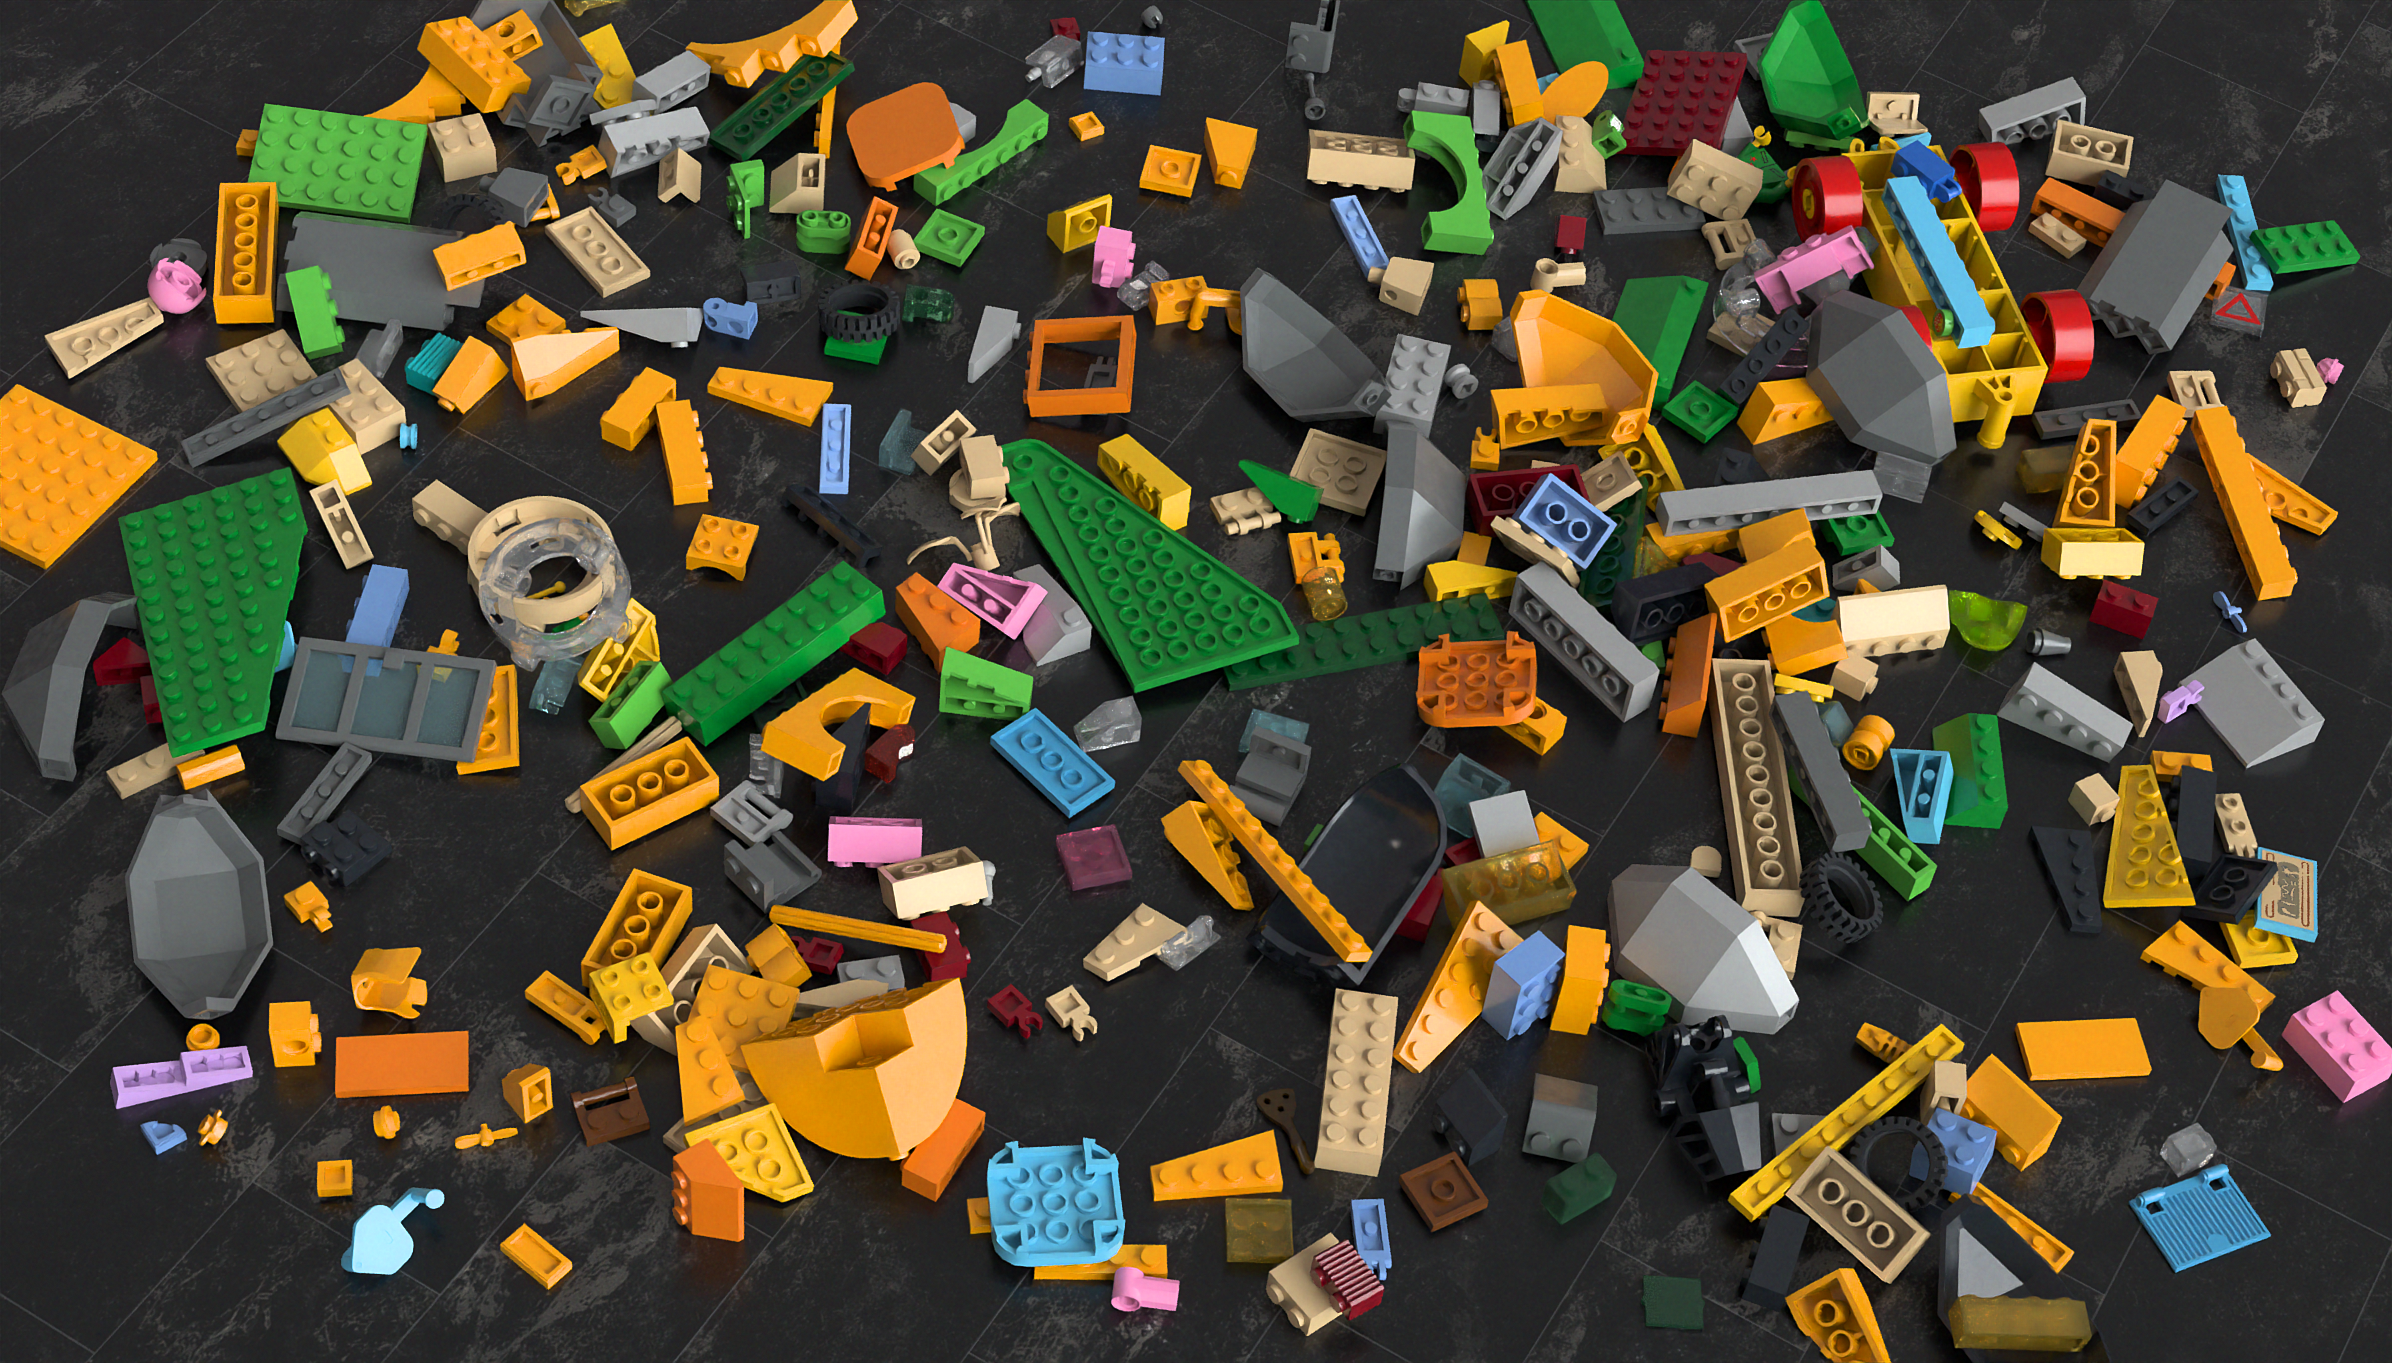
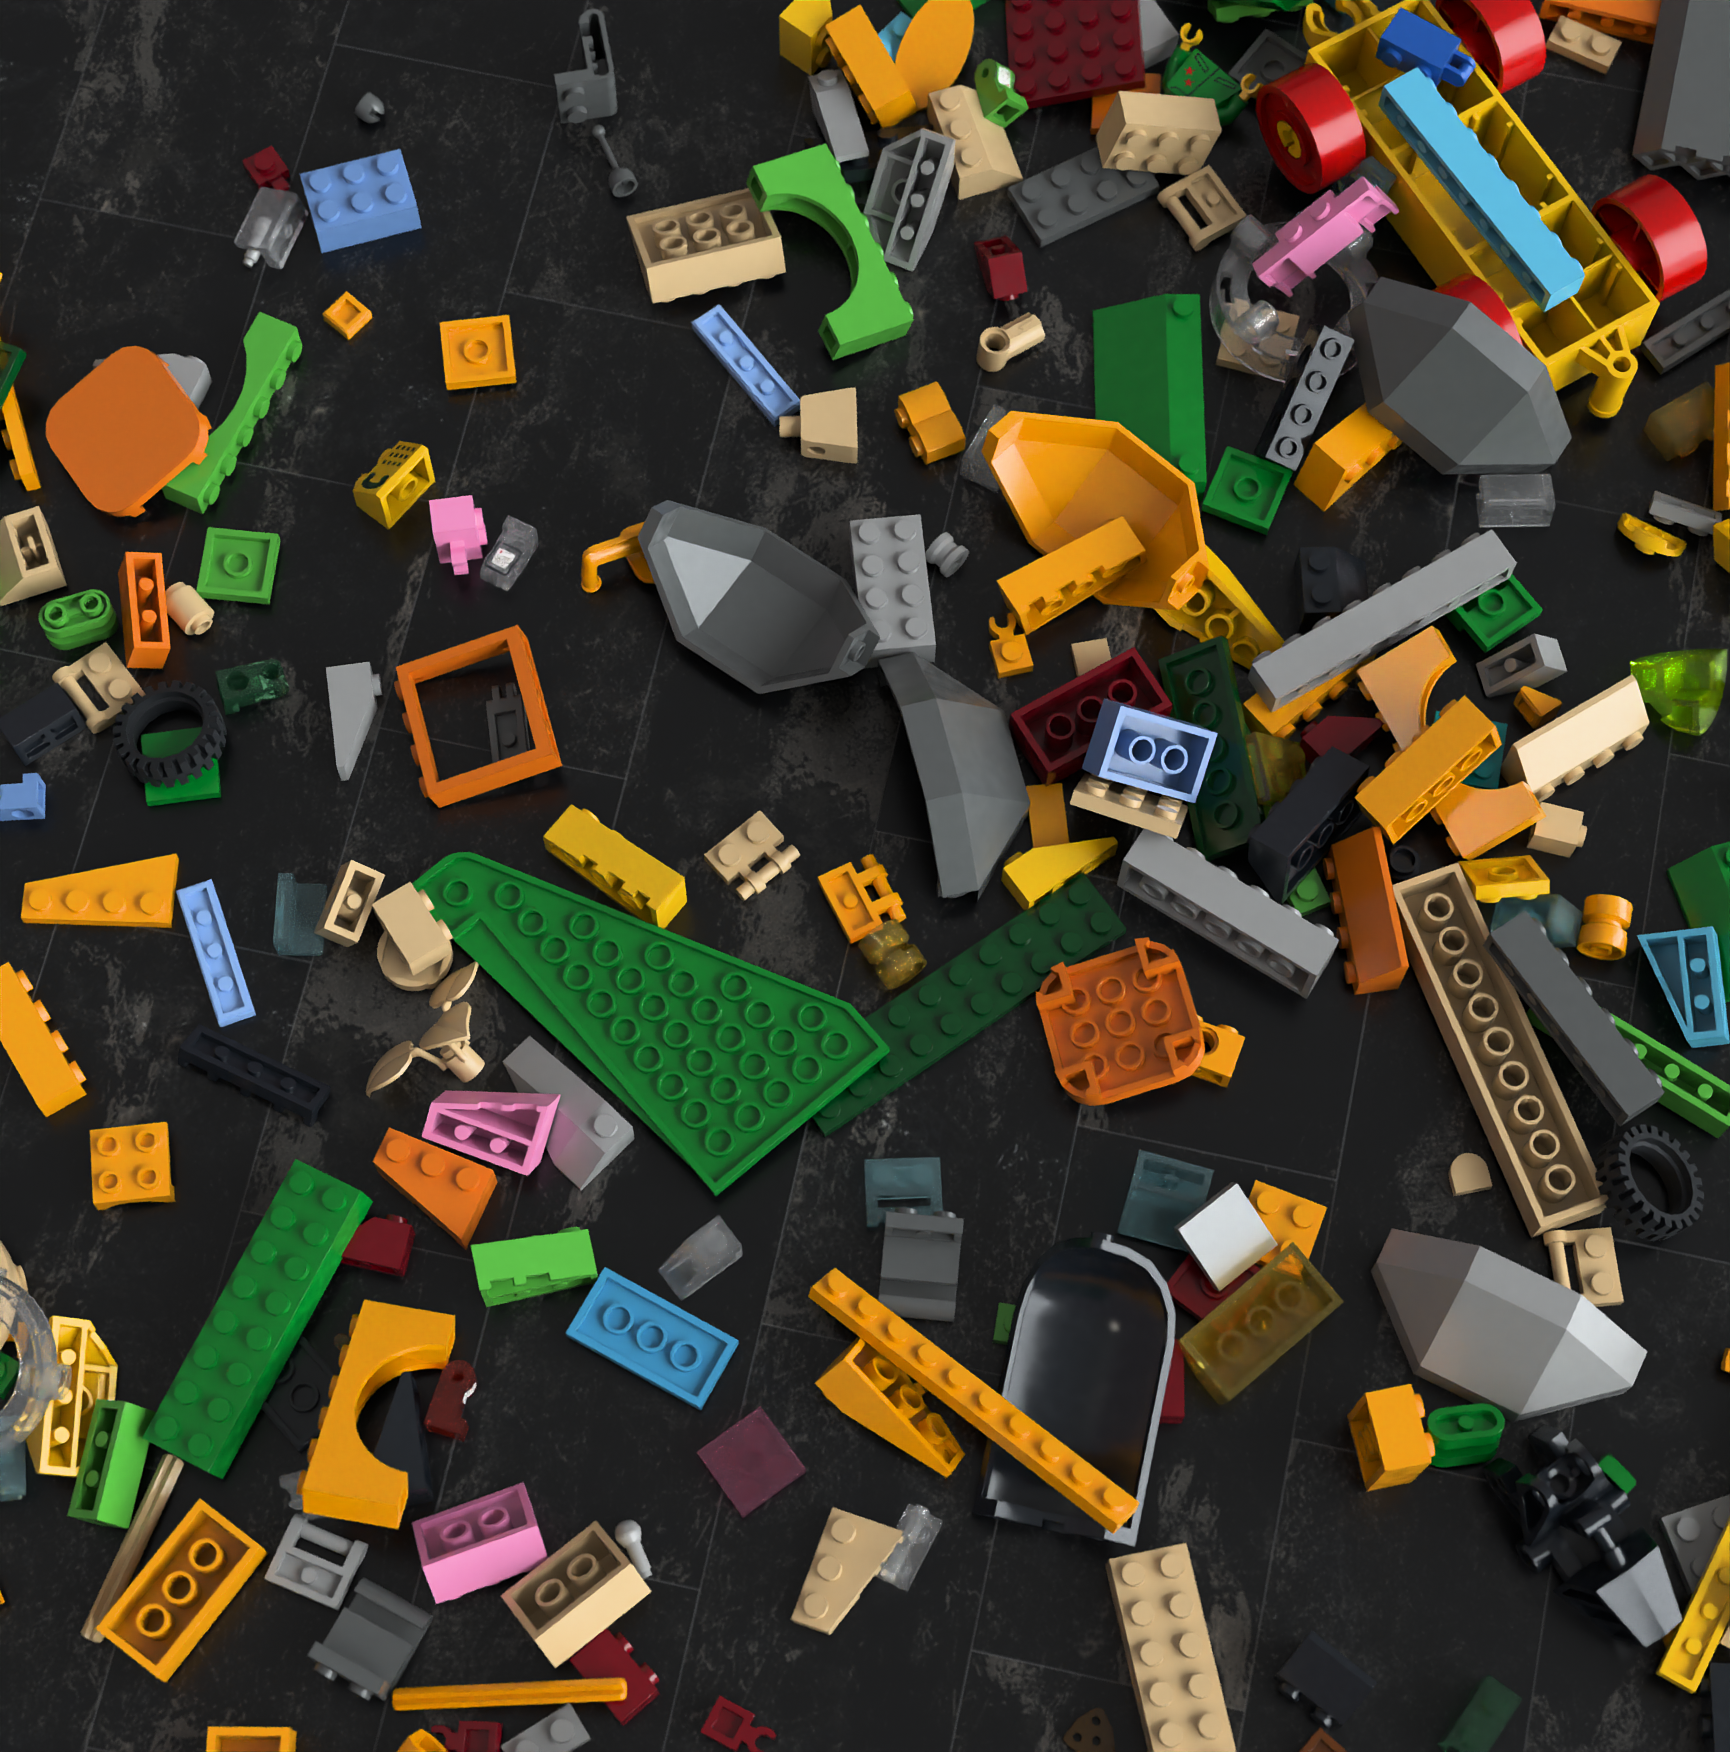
camera: 15 degrees left, 20 degrees up
tan plate [1045,985,1097,1041] -> none
light orange brick [1148,276,1209,325] -> none
light orange slope [1204,117,1257,189] -> none
green slope [1238,459,1324,524] -> none
tan plate [1290,428,1387,517] -> none
light orange wing [1392,900,1524,1073] -> none
light grey brick [1396,82,1469,116] -> none
medium blue brick [1481,930,1566,1040] -> none
dark grey piece [1522,1073,1598,1165] -> none
tan plate [1581,450,1643,512] -> none
bright green tile [1932,309,1954,337] -> none
none -> tan plate [52,642,146,733]

